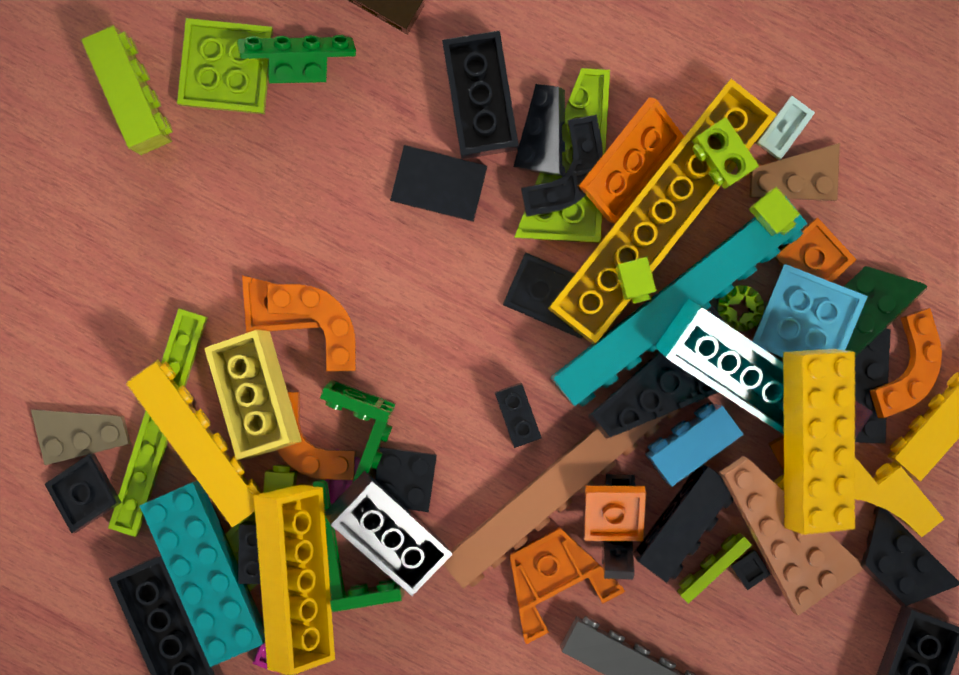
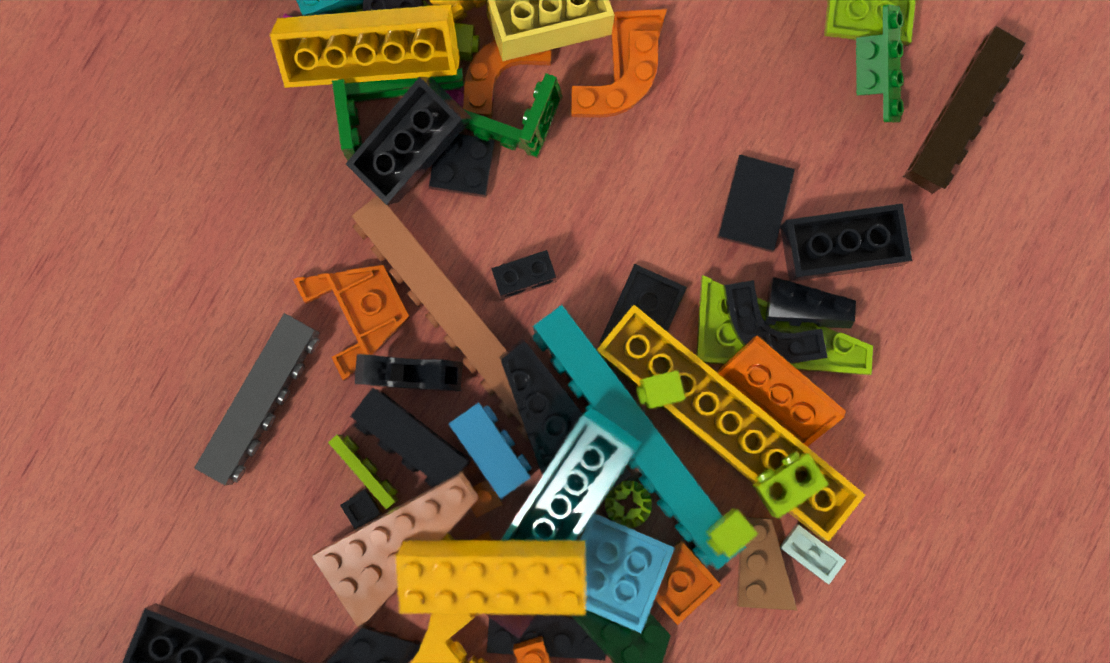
camera: 85 degrees right, 5 degrees down
orange plate [584,486,646,541] -> none
none -> orange plate [471,480,503,518]

